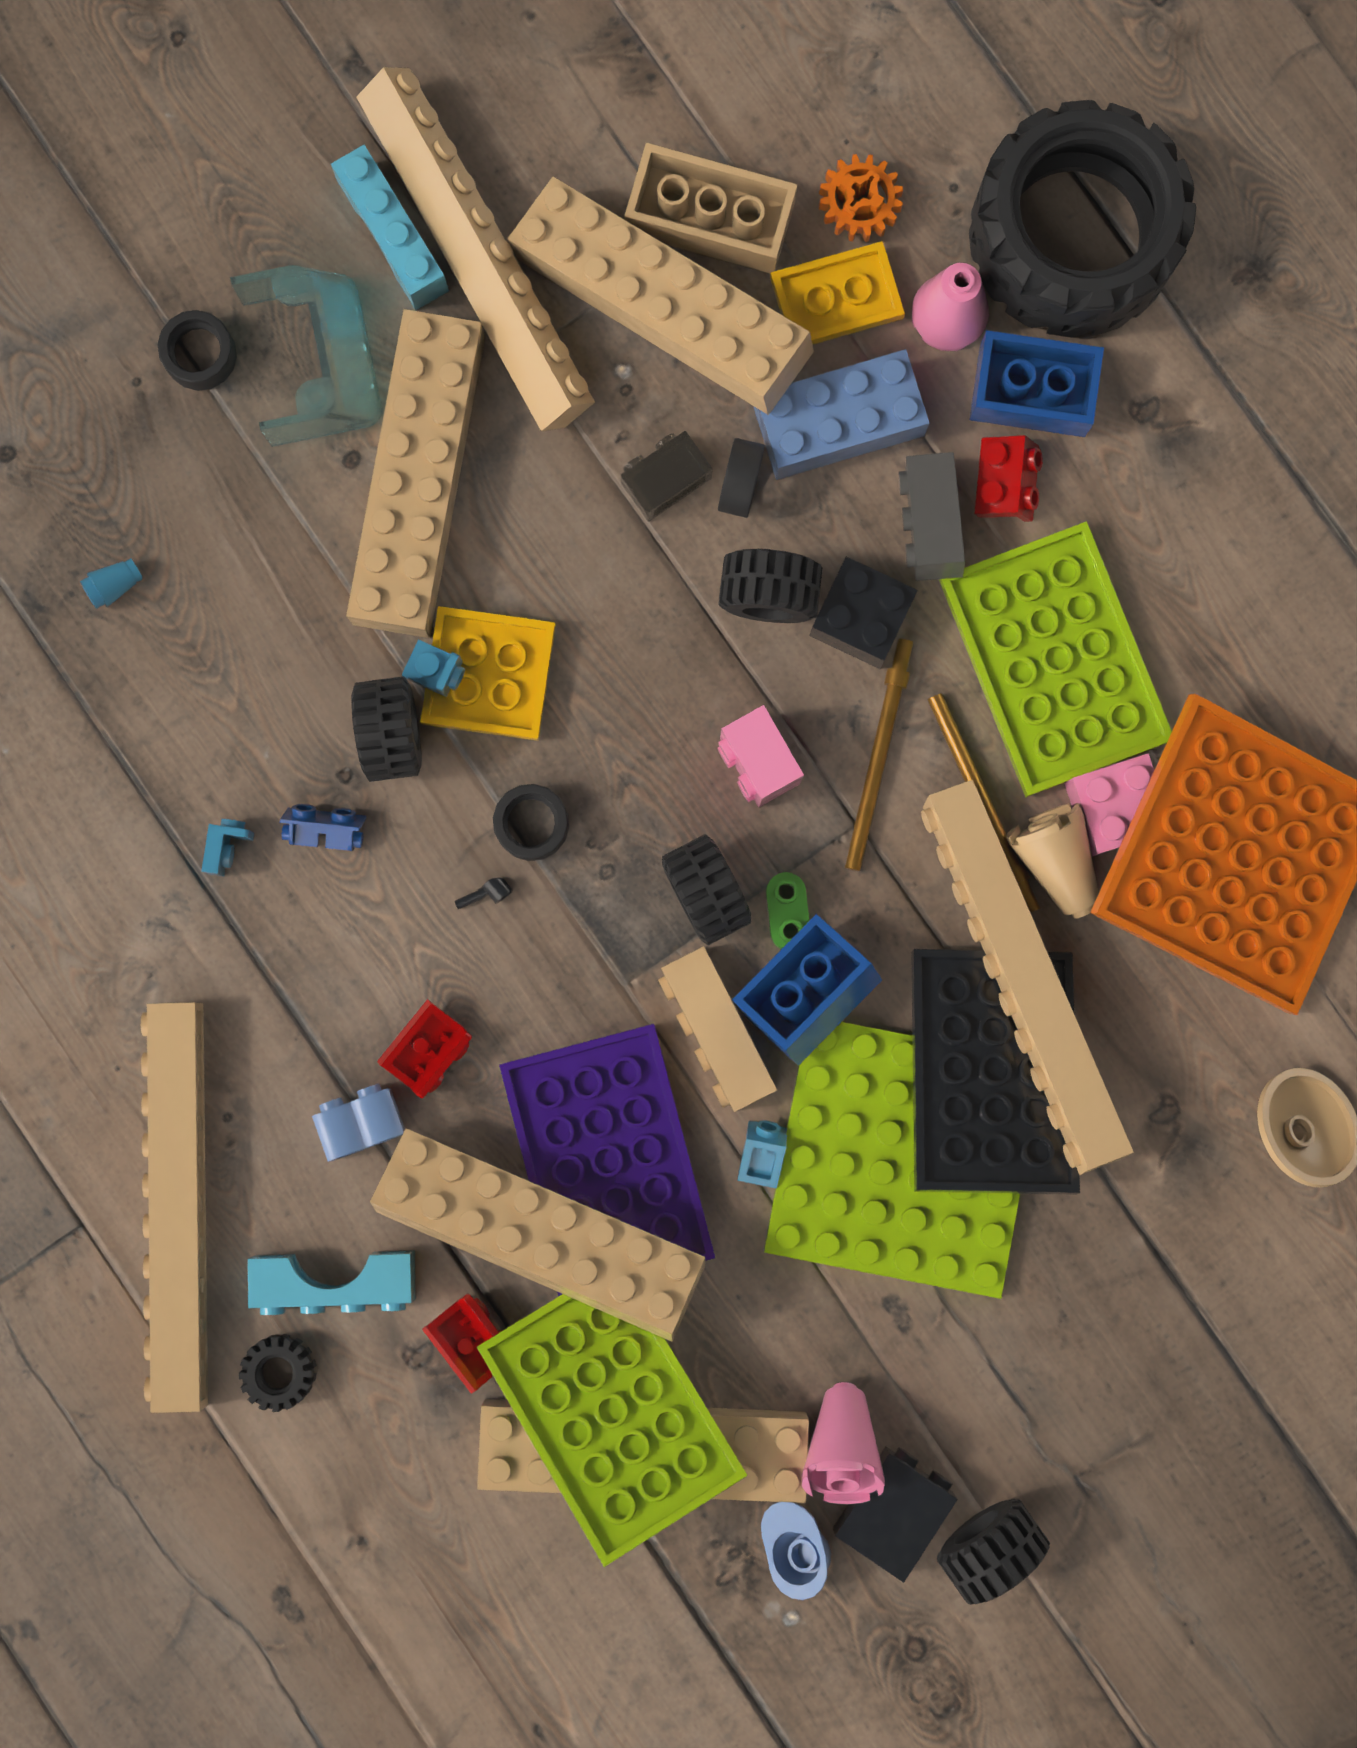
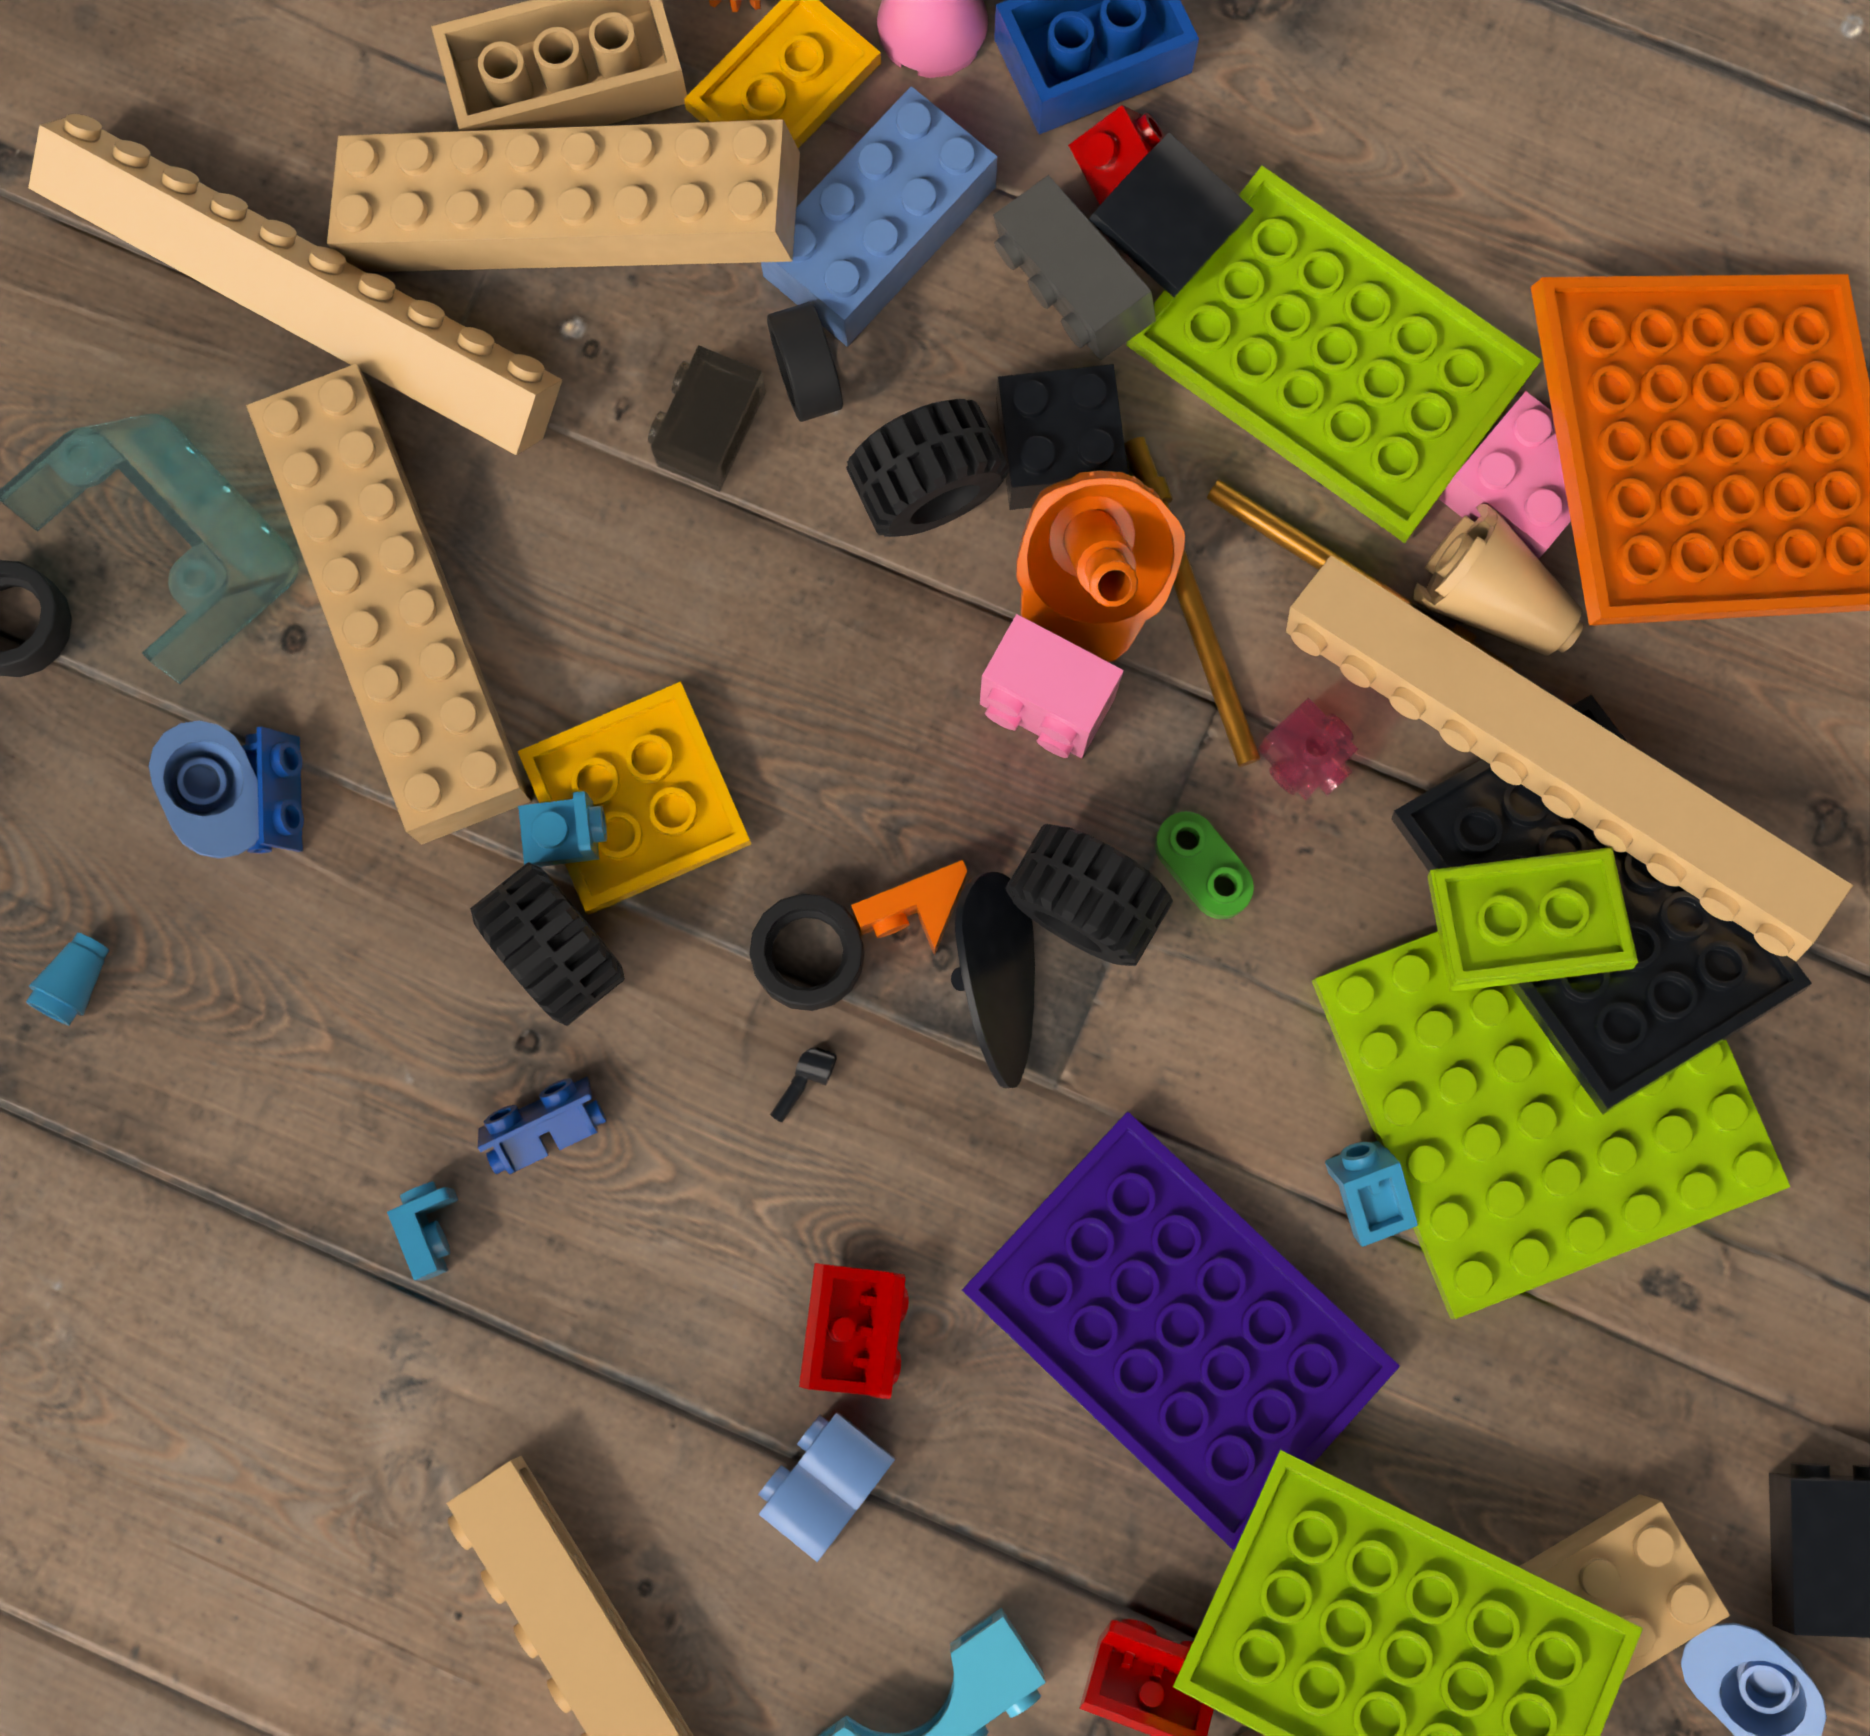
camera: 30 degrees left, 5 degrees down
medium azure arch [331,144,449,310] -> none
tan brick [370,1128,705,1342] -> none
tan brick [658,946,777,1112] -> none
blue brick [732,914,882,1066] -> none
bright pink cone [802,1382,885,1504] -> none
none -> medium blue piece [148,720,259,859]
none -> blue hinge [242,726,304,853]
none -> orange slope [851,860,967,956]
none -> black shield [951,872,1035,1089]
none -> orange piece [1016,471,1185,662]
none -> black slope [1089,132,1254,298]
none -> clear pink brick [1258,698,1358,800]
none -> lime tile [1427,847,1638,992]

